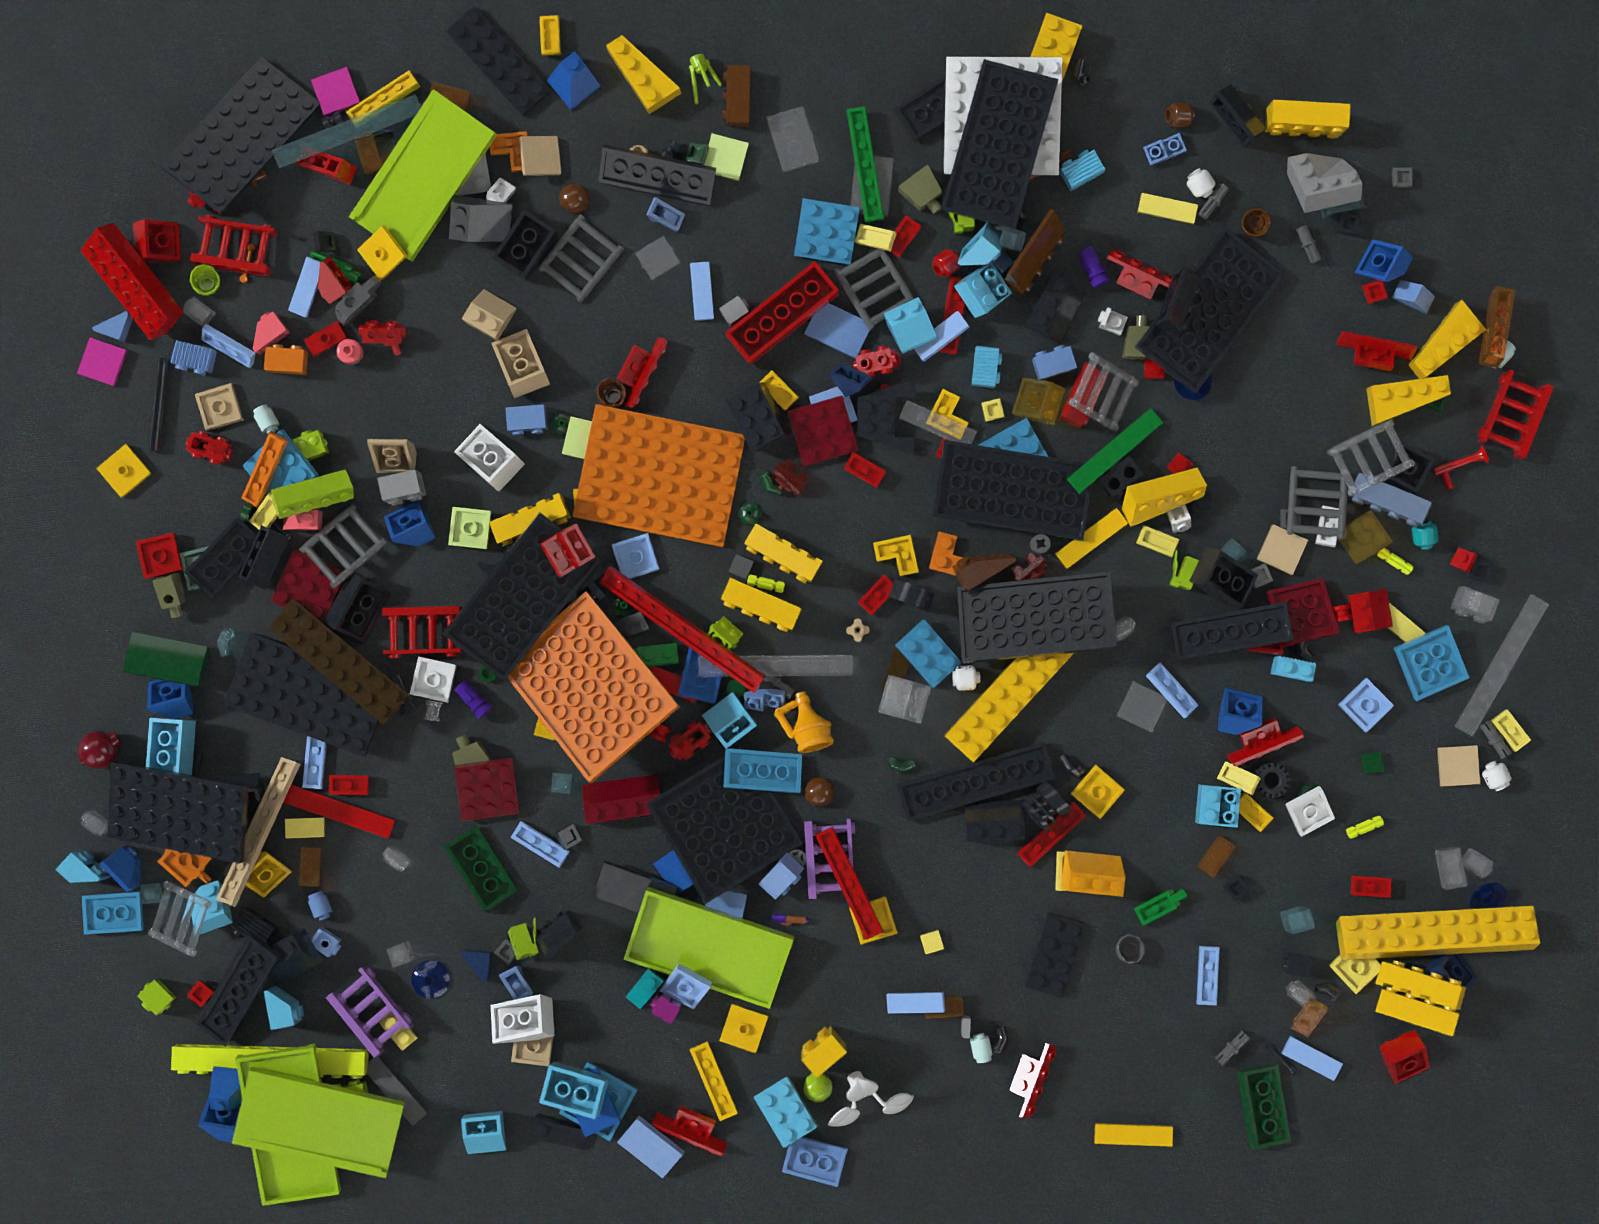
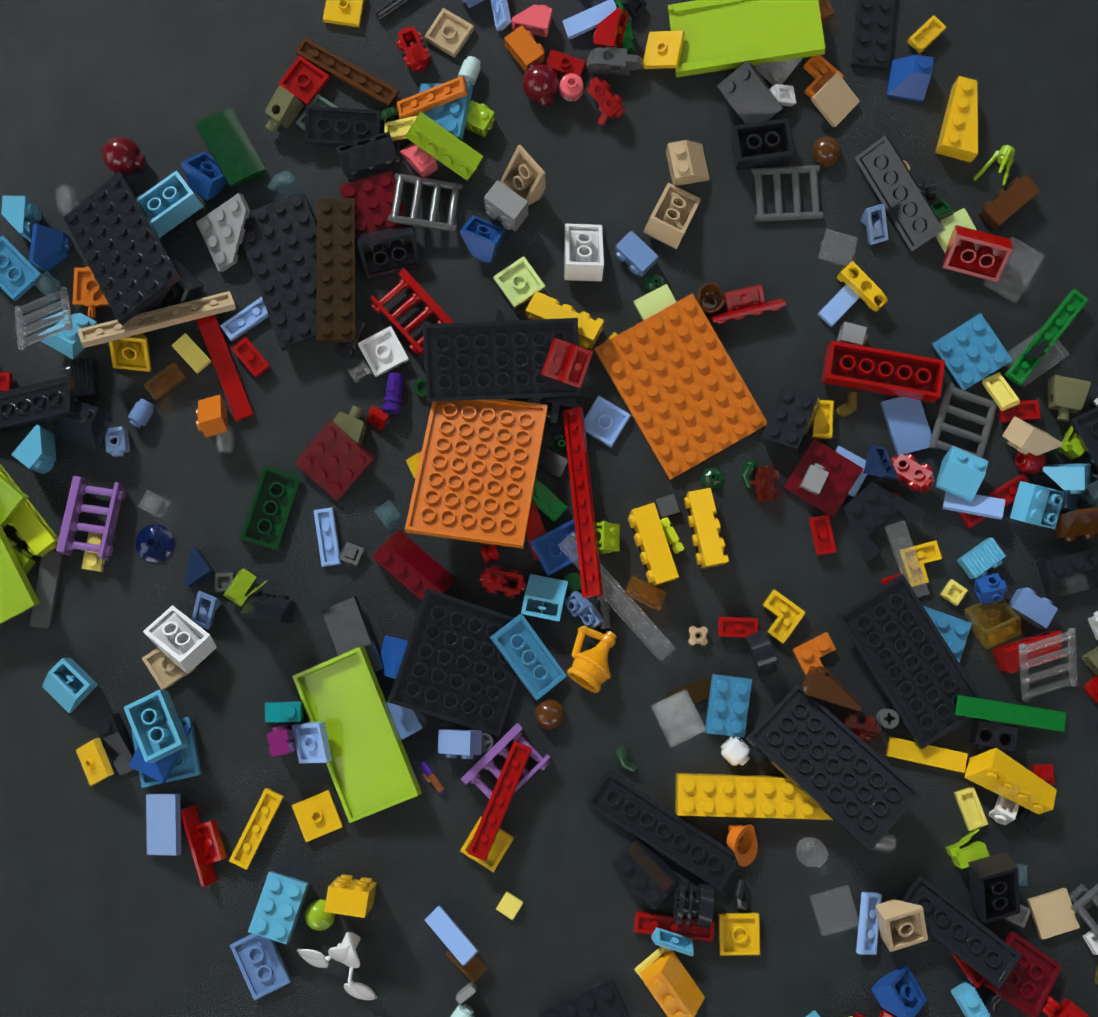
camera: 45 degrees right, 5 degrees down
none -> yellow plate [76,737,114,786]
none -> light grey plate [196,193,250,272]
none -> orange brick [196,395,228,438]
none -> reddish brown plate [295,37,399,108]
none -> red plate [366,406,389,431]
none -> dark red brick [522,62,559,107]
none -> clear orange plate [624,576,666,611]
none -> medium azure slope [651,927,694,957]
none -> orange piece [726,824,758,867]
none -> clear hair [795,836,828,868]
none -> light grey brick [800,463,829,495]
none -> yellow leg [836,261,888,311]
none -> clear yellow arm [837,392,858,417]
none -> tan slope [875,899,928,952]
none -> red slope [943,225,1013,282]
none -> blue brick [974,573,1007,605]
none -> tan slope [1002,416,1063,456]
none -> black plate [1023,341,1050,361]

